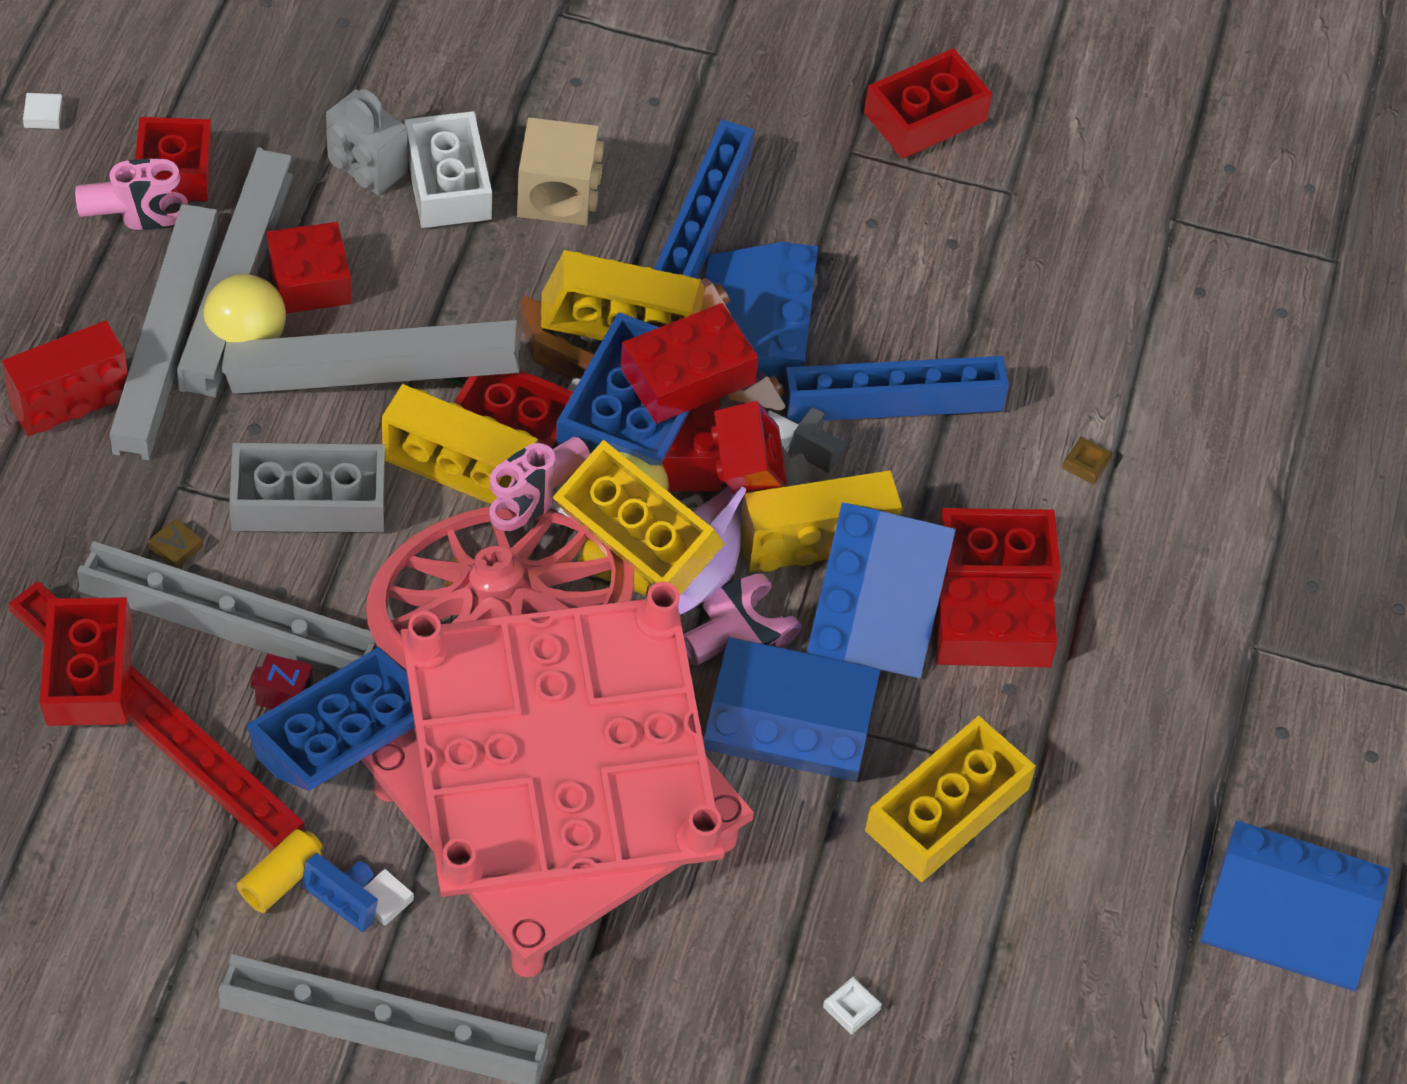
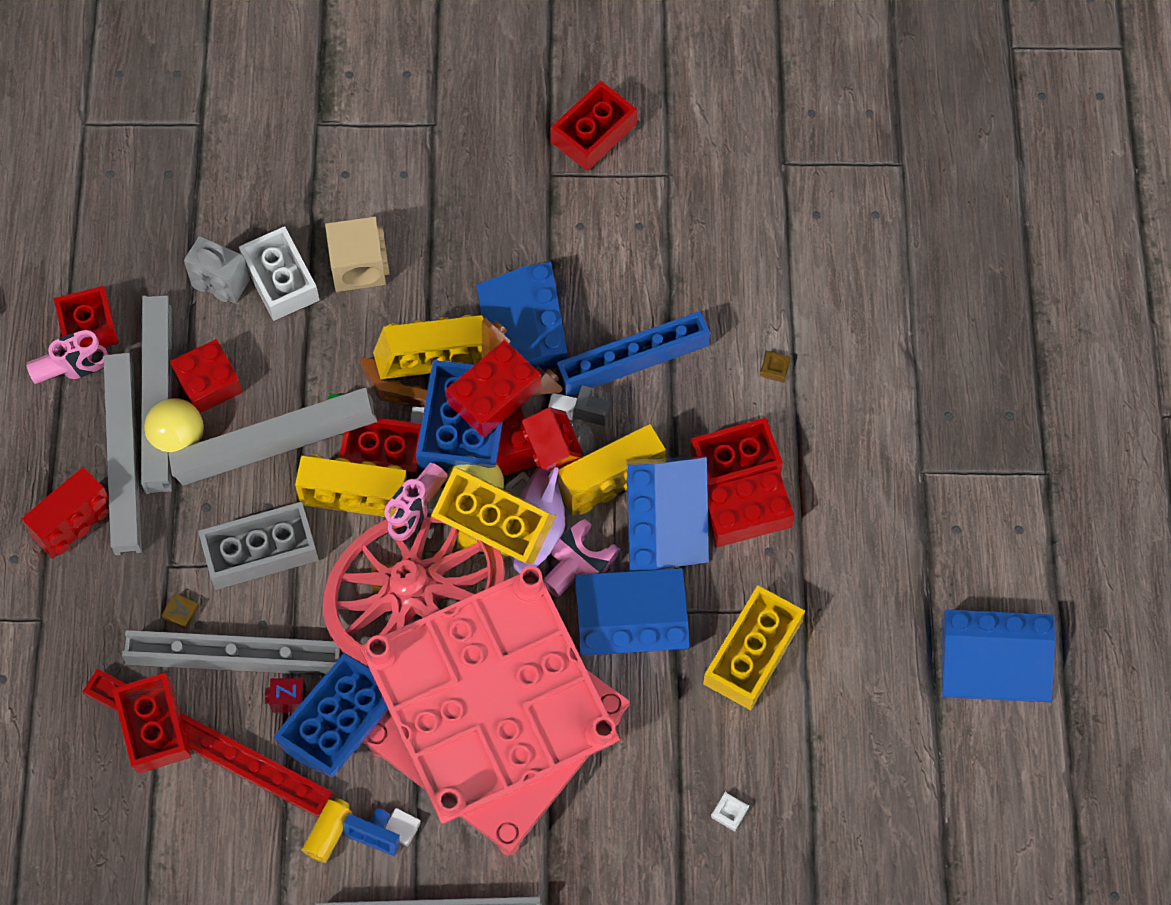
camera: 10 degrees left, 10 degrees up
blue brick [654,119,755,279] -> none

